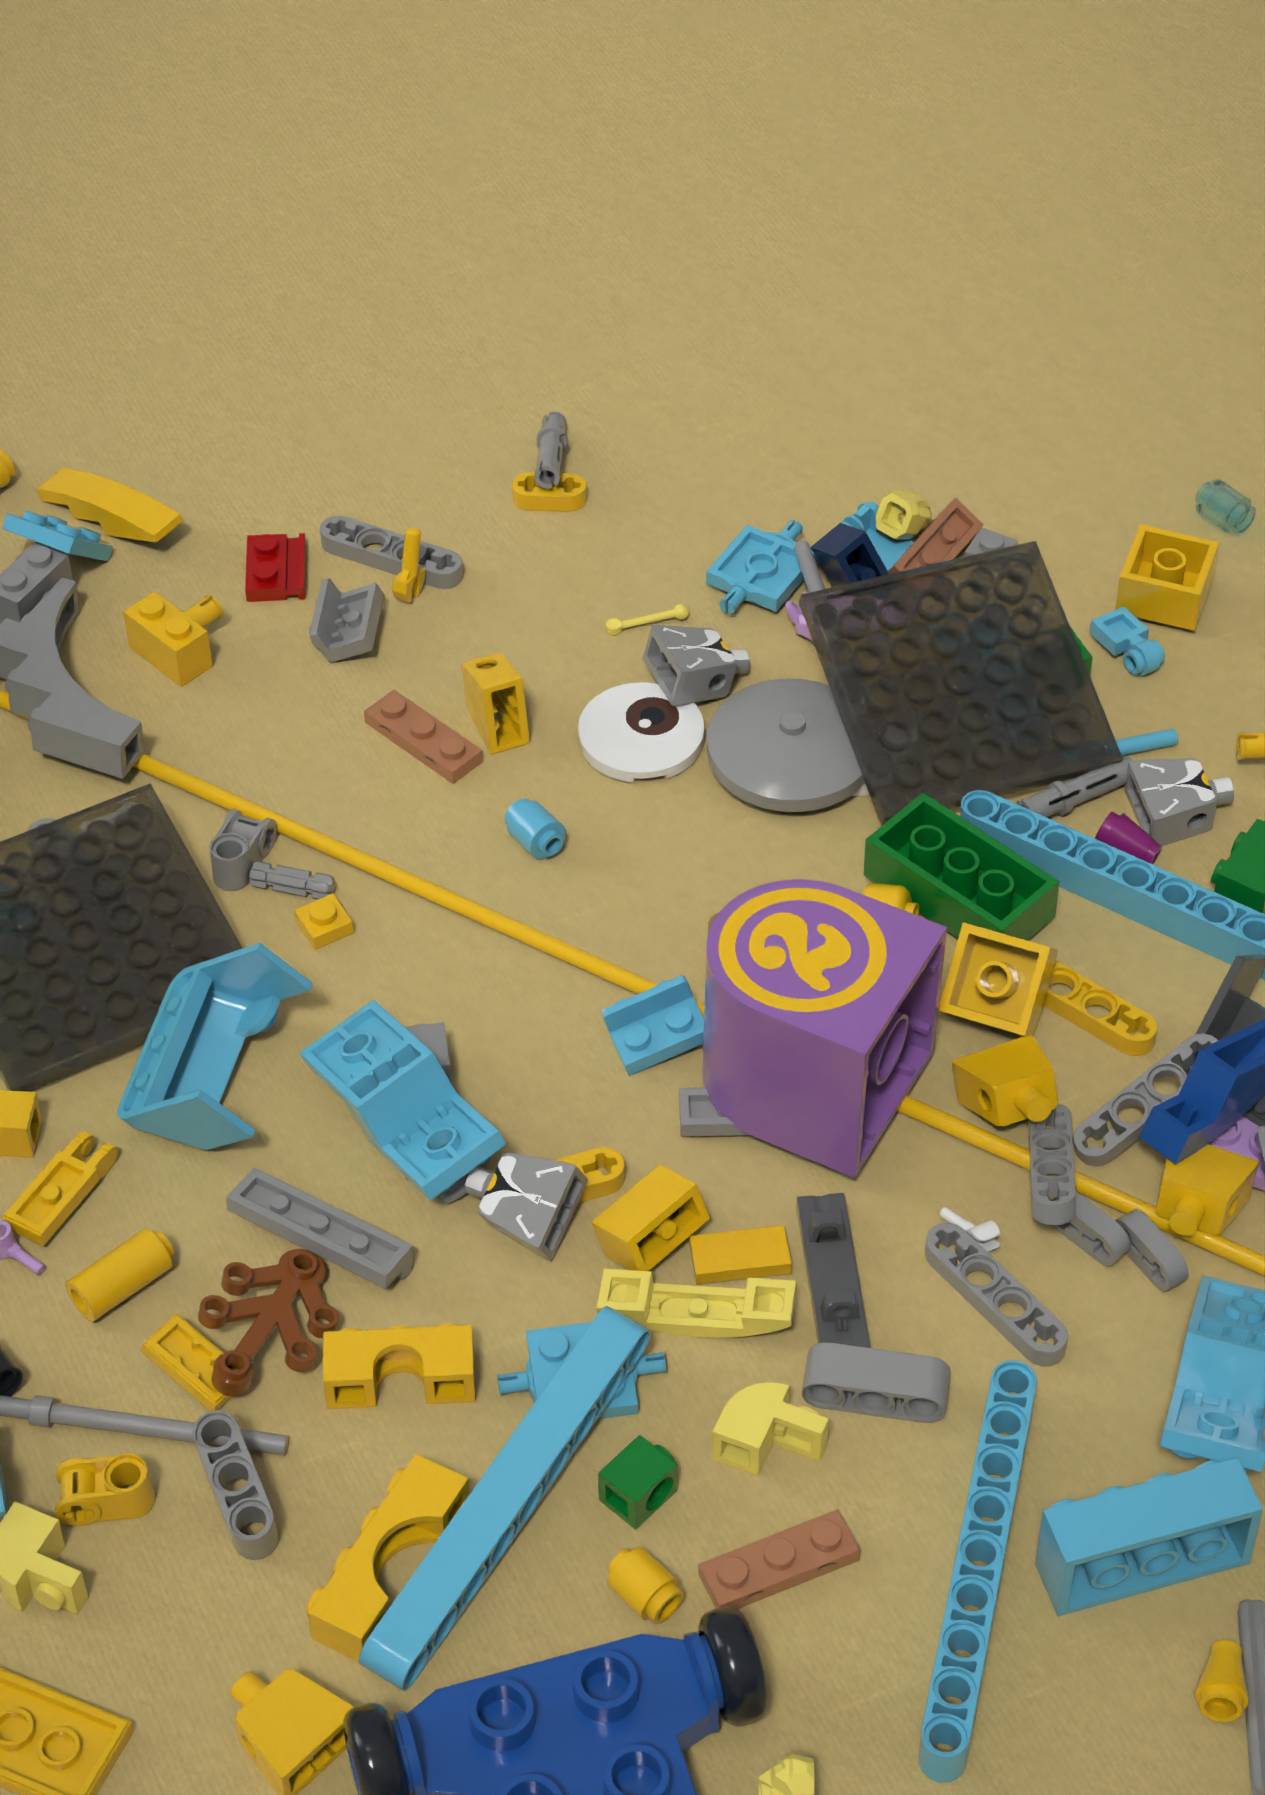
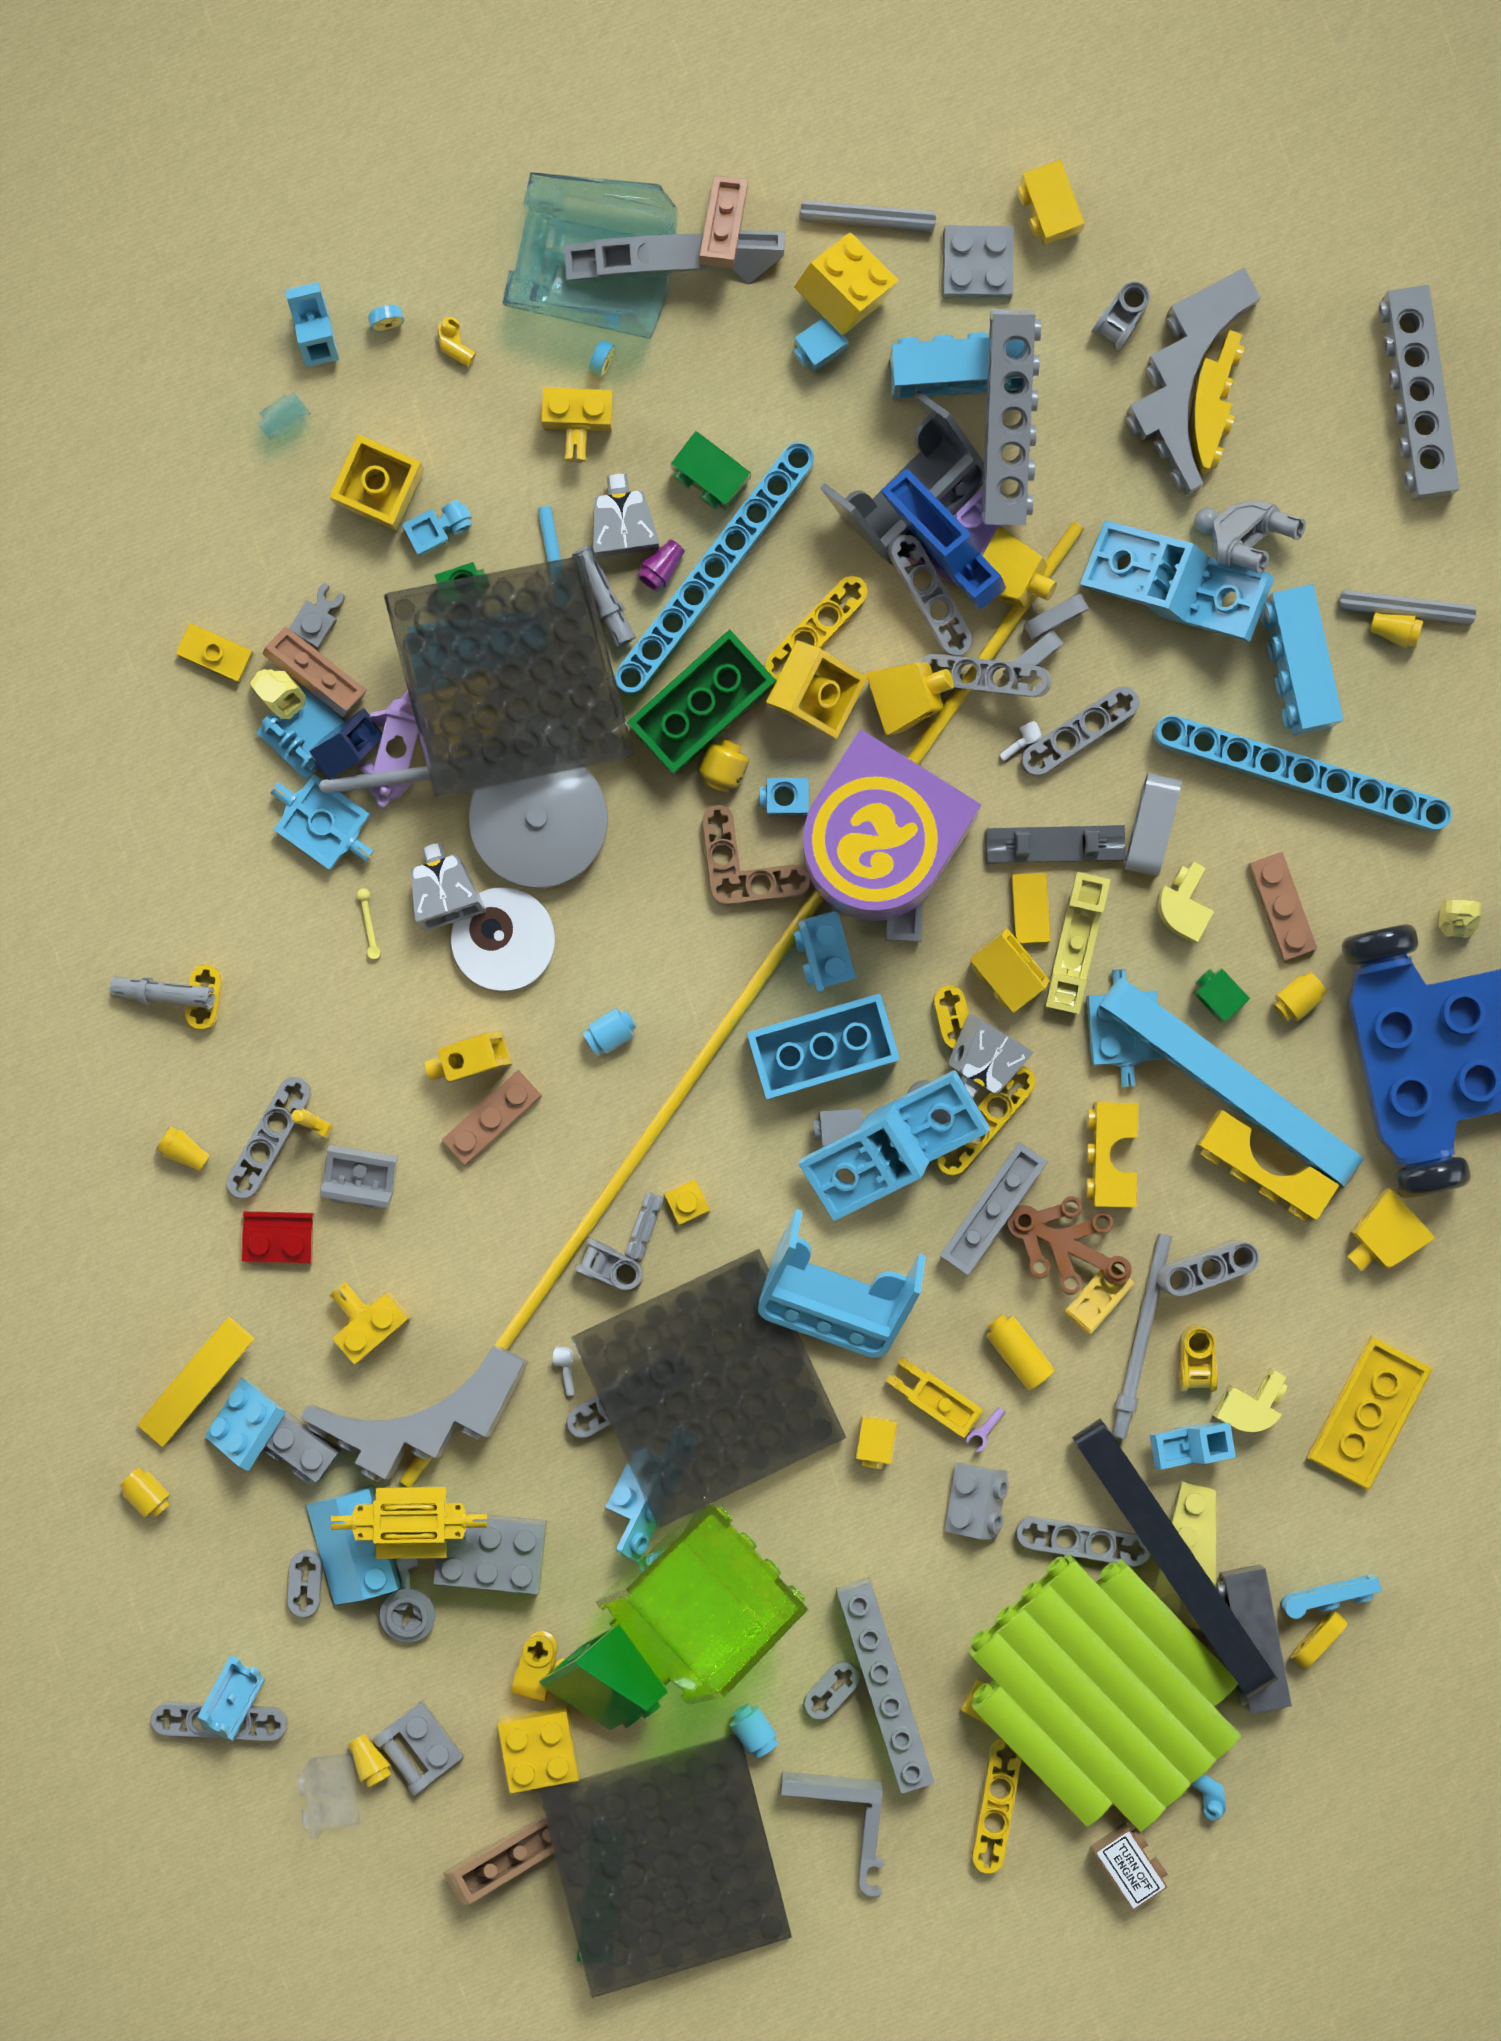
camera: 85 degrees left, 40 degrees up
none -> yellow cone [156,1126,210,1172]
none -> yellow plate [175,622,254,683]
none -> medium azure brick [747,993,900,1100]
none -> yellow beam [936,1066,1036,1175]

